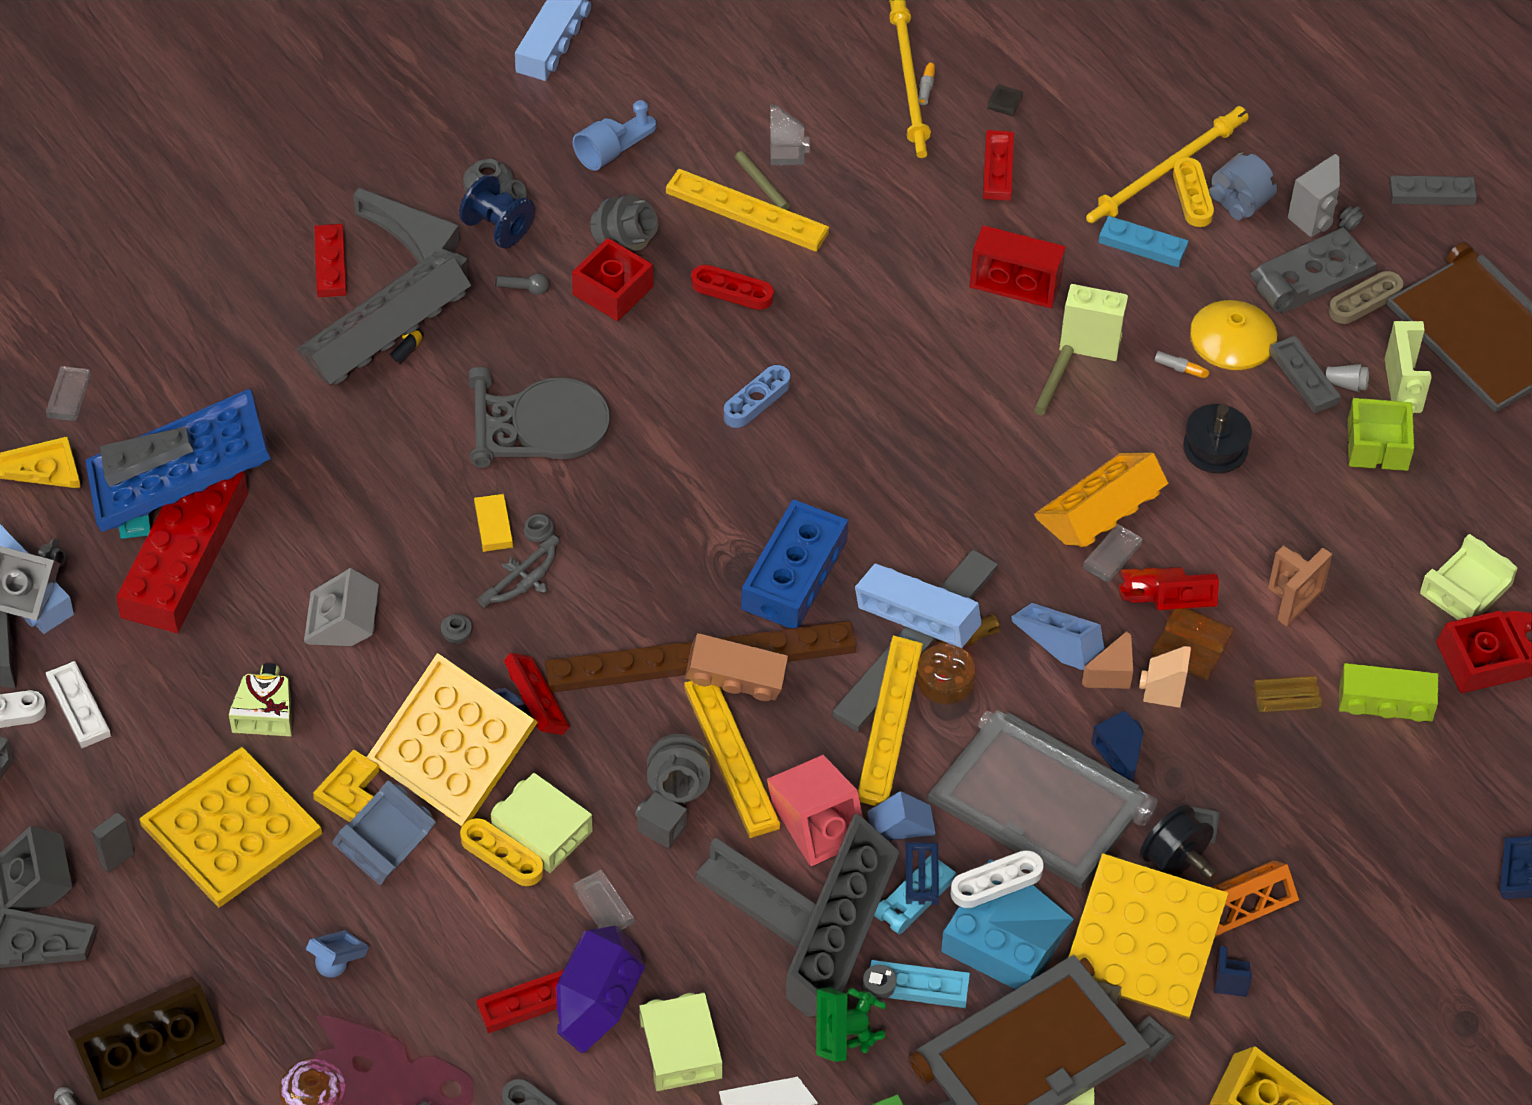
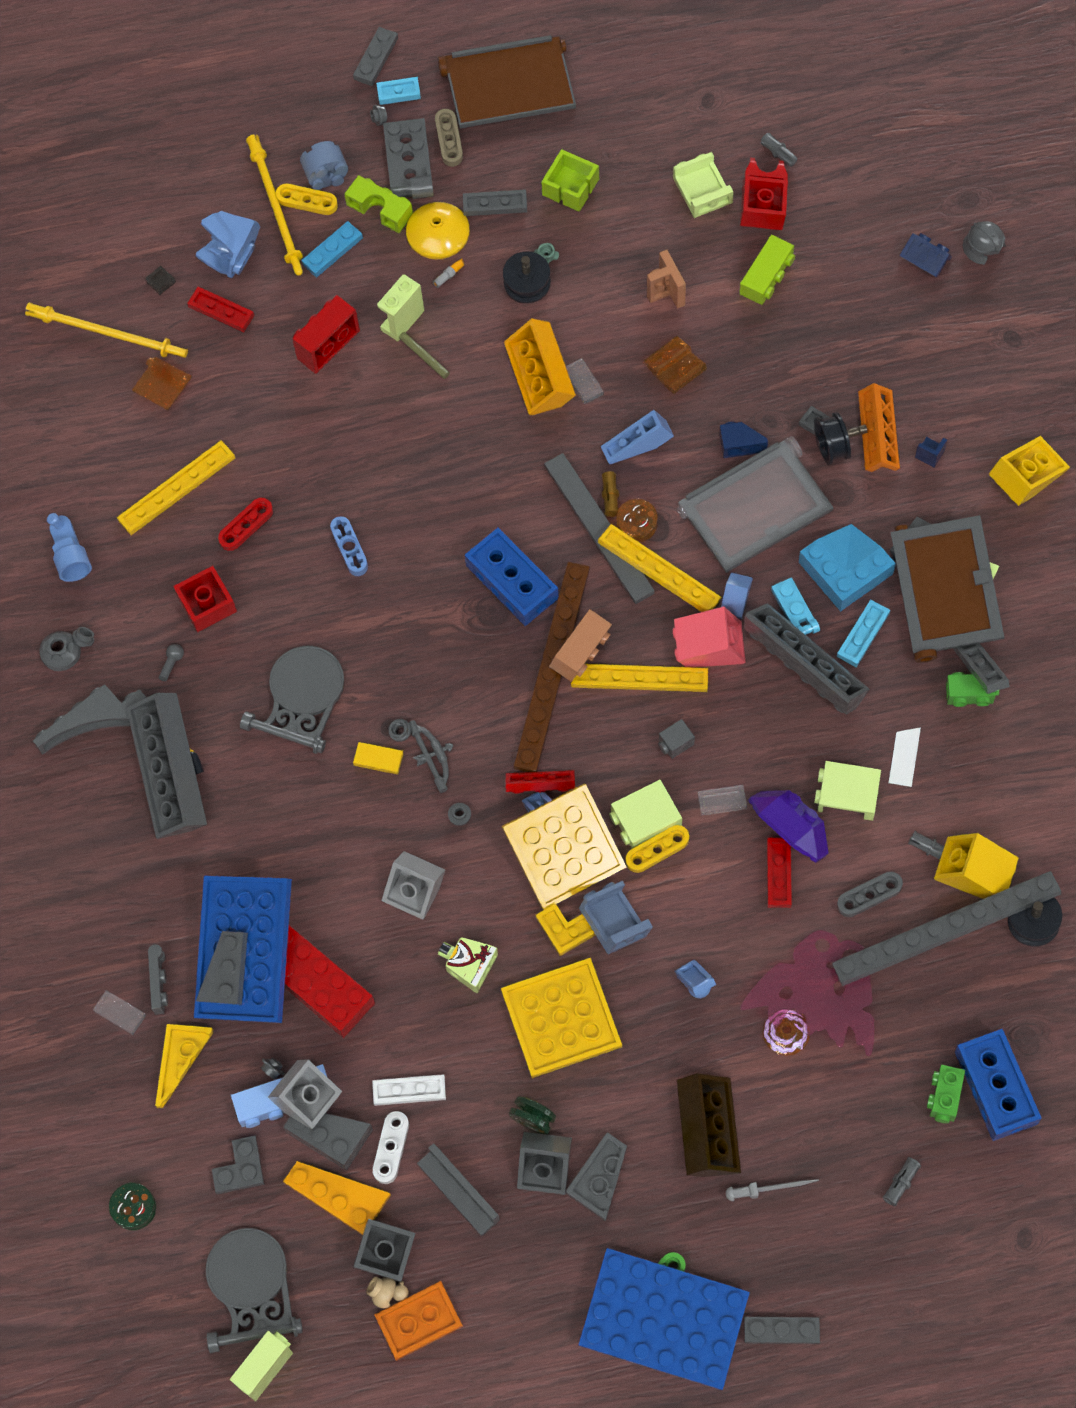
camera: 60 degrees left, 15 degrees up
dark grey tile [92,812,134,873] -> none
red plate [314,224,347,298] -> none
dark blue hose [459,175,535,249] -> none
dark grey piece [590,195,659,251] -> none
dark grey piece [647,734,710,804] -> none
dark grey fence [696,838,816,948] -> none
olive bar [735,151,790,210] -> none
clear slope [770,105,810,165] -> none
green piece [816,988,886,1062] -> none
light blue brick [855,563,981,648] -> none
dark grey tile [863,965,897,1000] -> none
dark blue tile [905,842,939,905] -> none
light grey piece [918,62,935,105] -> none
white plate [951,850,1043,908] -> none
yellow plate [1068,853,1228,1019] -> none
nougat slope [1082,631,1133,689] -> none
red plate [1119,567,1219,610] -> none
dark grey tile [1135,1015,1174,1062] -> none
light nougat slope [1139,646,1191,708] -> none
clear yellow tile [1253,676,1322,712] -> none
light grey slope [1288,154,1340,238] -> none
light grey cone [1326,364,1369,393] -> none
yellowish green panel [1385,321,1432,413] -> none
none -> clear orange hinge [132,357,192,410]
none -> dark grey plate [148,944,168,1015]
none -> medium blue piece [196,211,260,278]
none -> lime arch [345,175,413,233]
none -> medium azure plate [376,77,421,105]
none -> clear green head [508,1096,556,1135]
none -> sand green plate [534,243,559,264]

